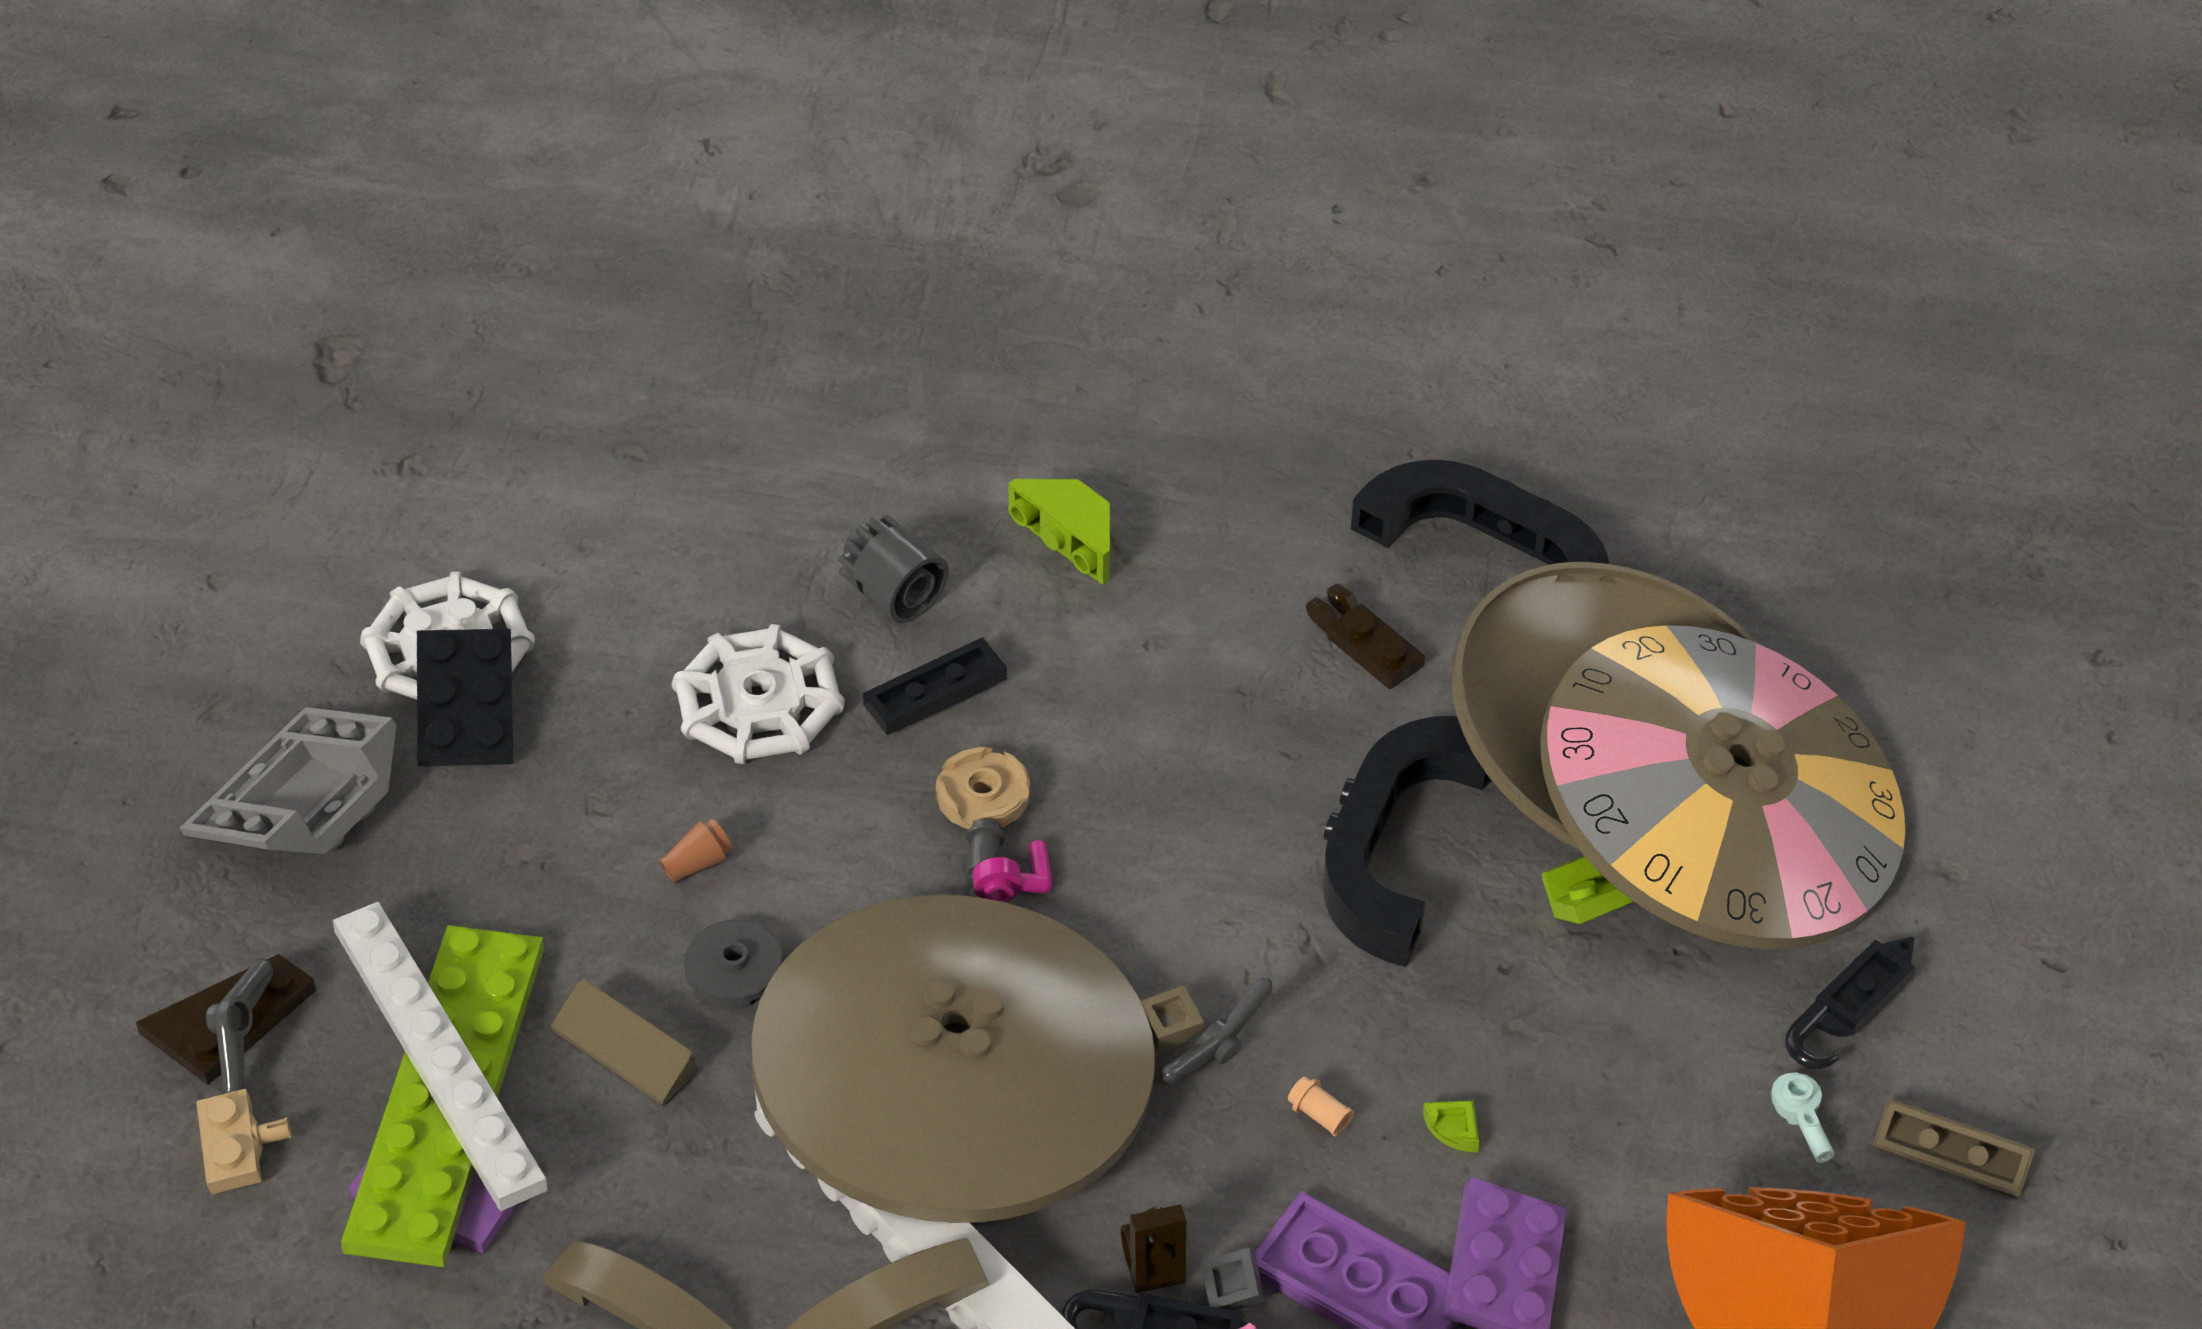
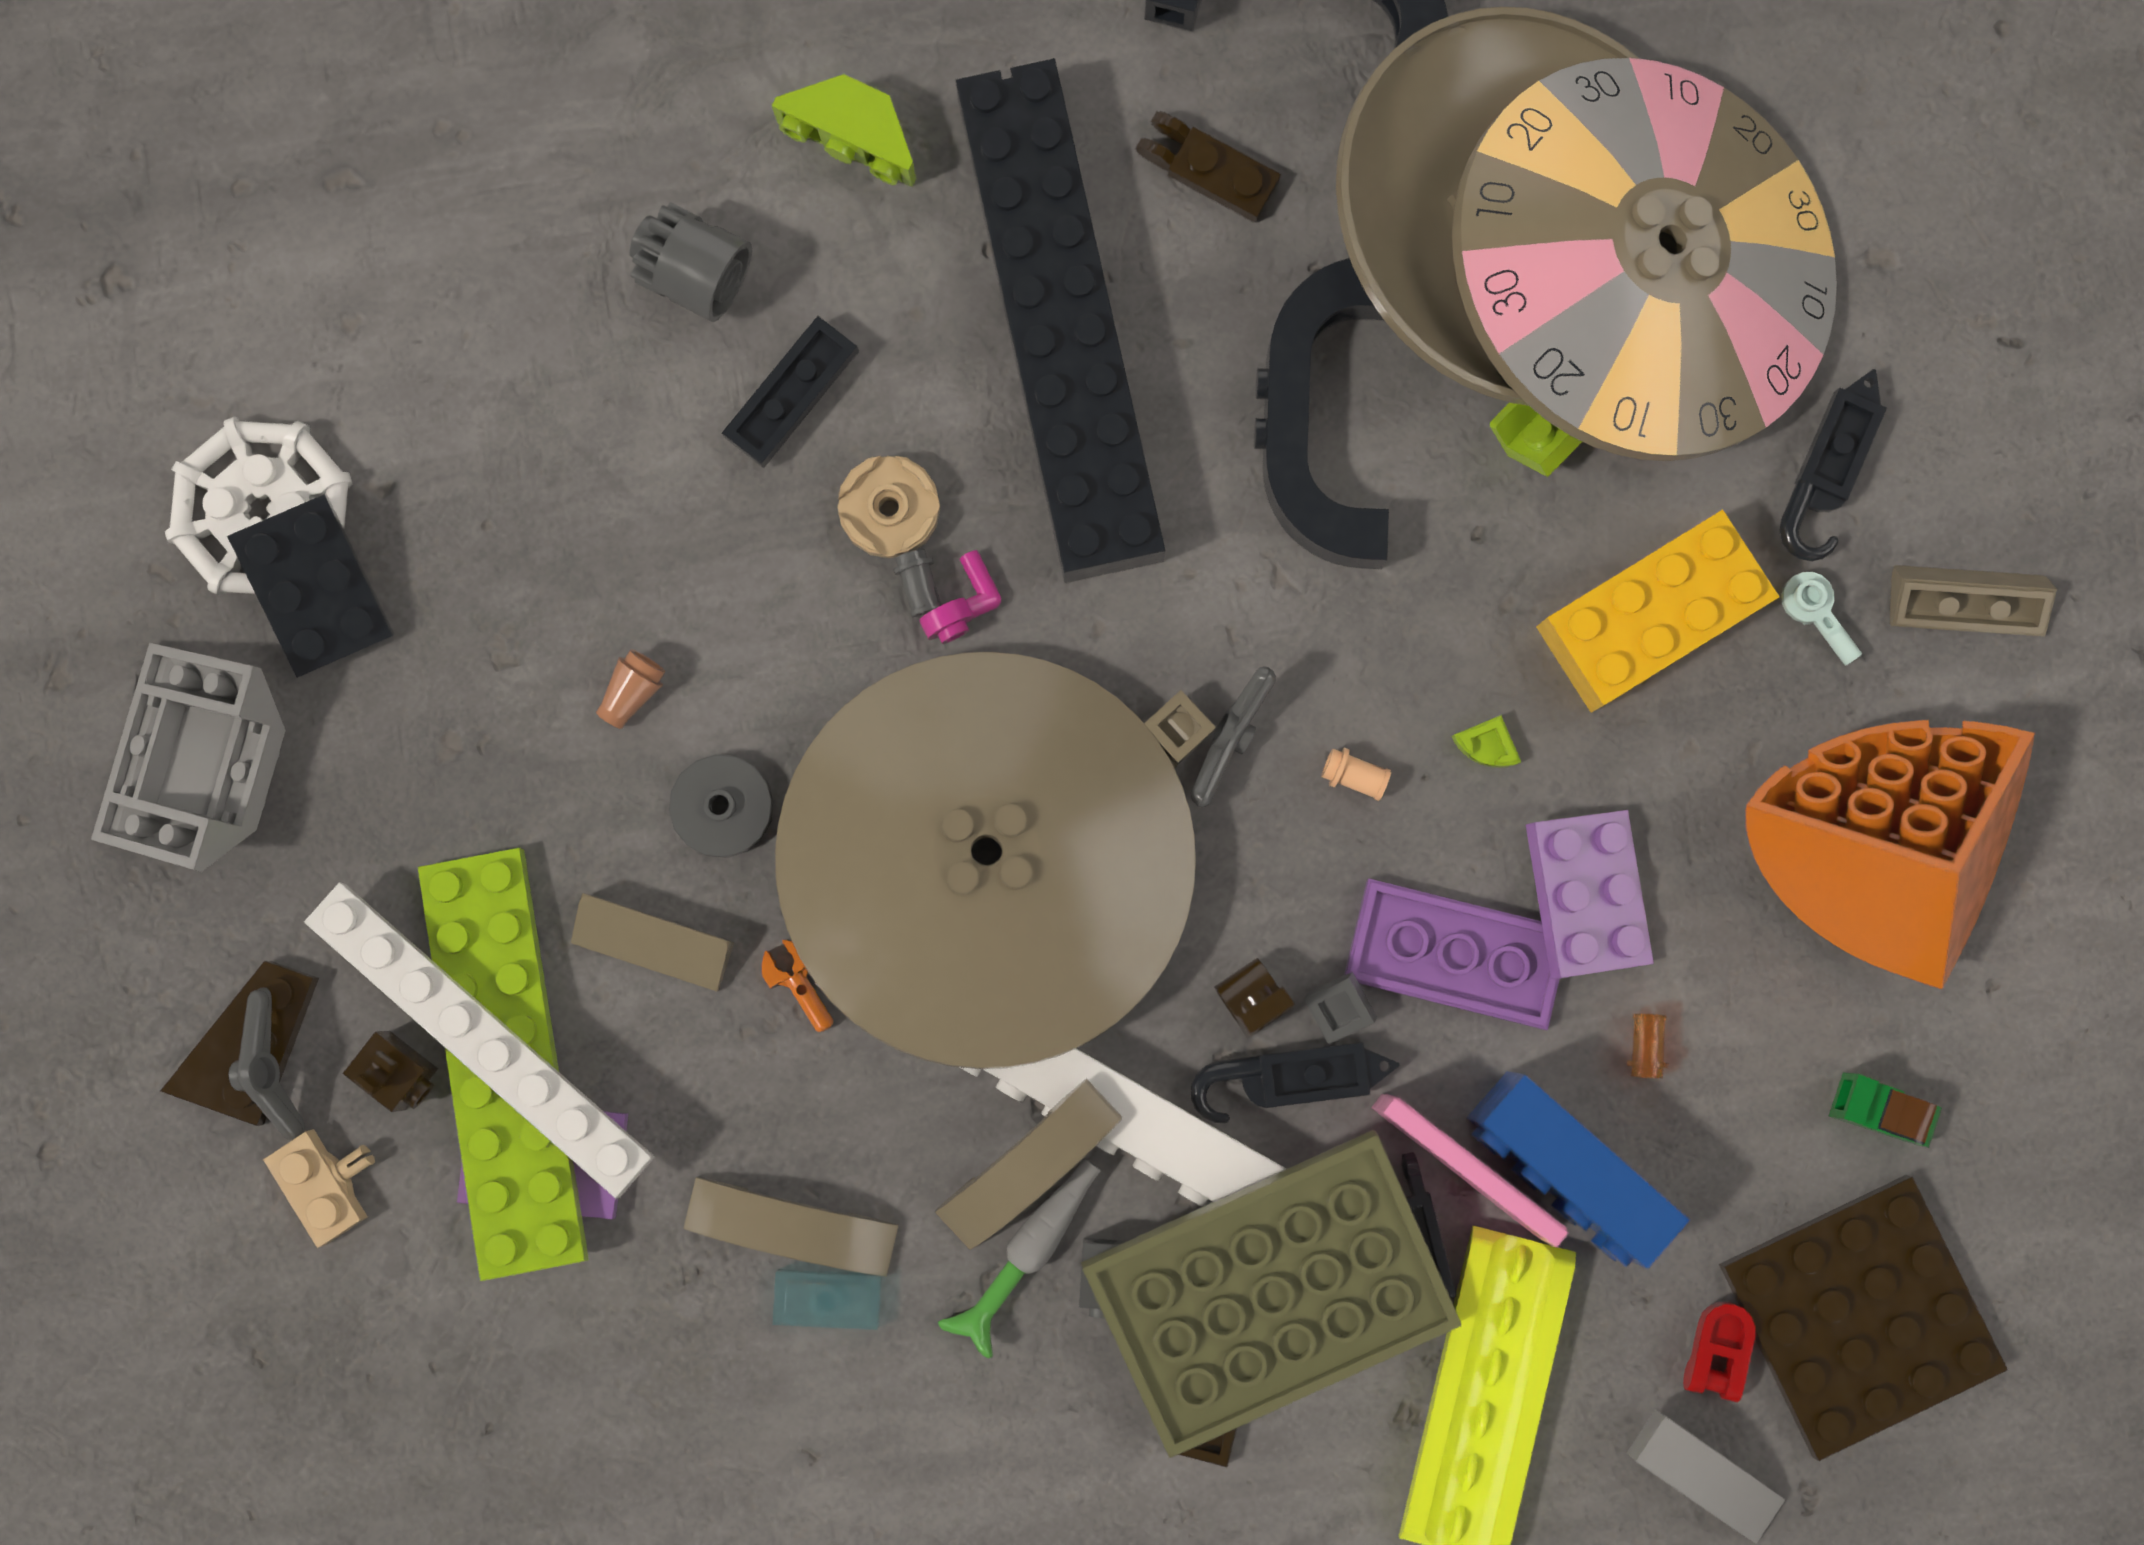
camera: 15 degrees left, 35 degrees up
white plate [671,624,845,764] -> none
none -> dark brown brick [342,1031,438,1112]
none -> orange bar [762,940,834,1032]
none -> black piece [955,58,1166,583]
none -> yellow brick [1536,509,1780,713]

